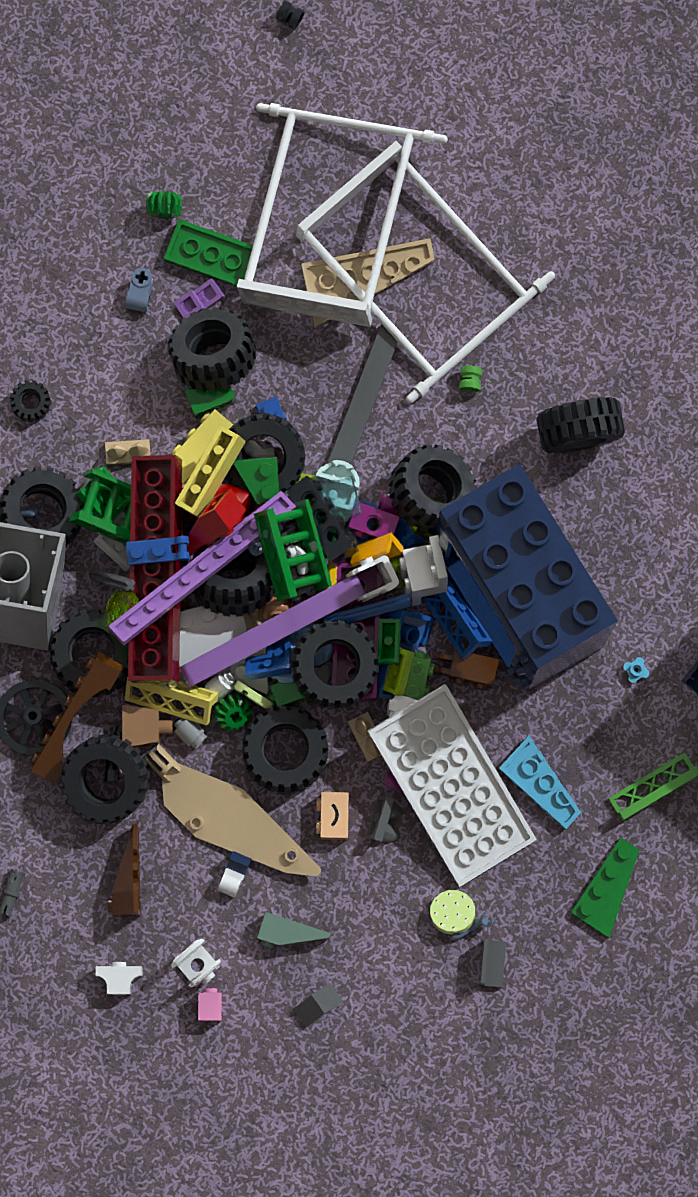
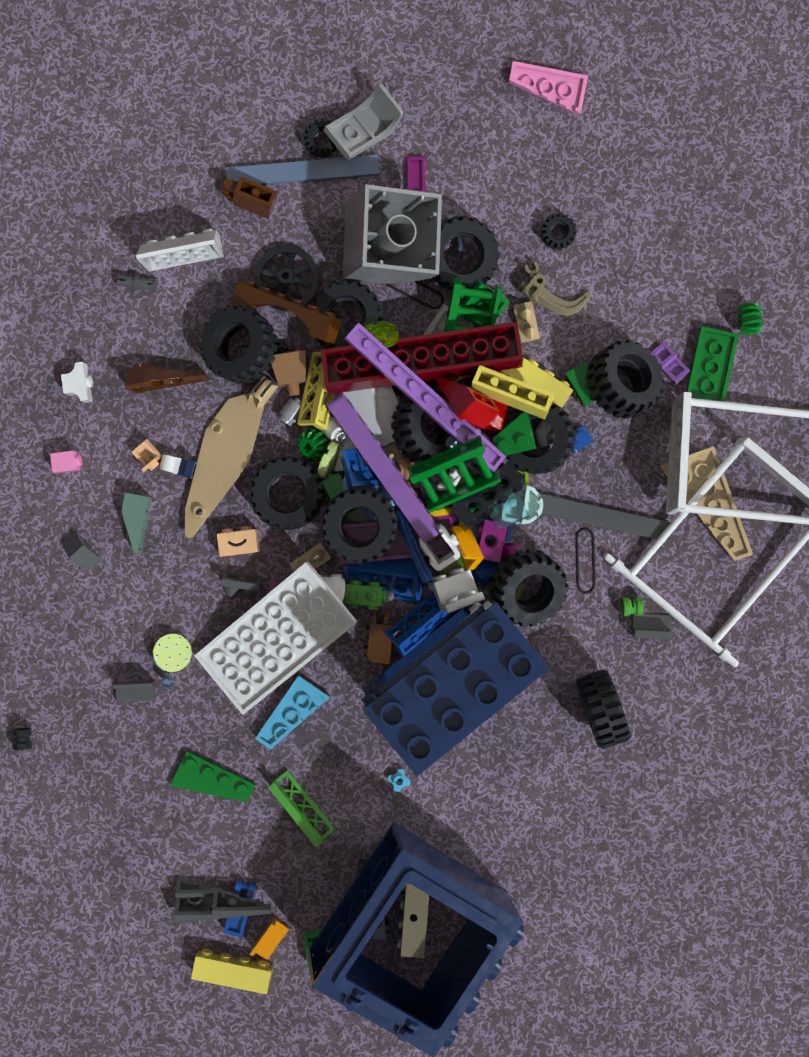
camera: 80 degrees right, 10 degrees up
dark grey axle [89,568,135,592] -> none
sand blue piece [125,268,153,313] -> none
blue plate [126,536,190,566] -> none
white piece [171,939,221,987] -> none
green slope [377,619,401,666] -> none
lime tile [383,647,414,696] -> none
none -> black wheel [12,728,32,750]
none -> light nougat bracket [132,439,162,473]
none -> black piece [385,281,444,309]
none -> dark tan piece [520,261,591,316]
none -> black piece [576,528,596,594]
none -> dark grey panel [632,614,674,640]

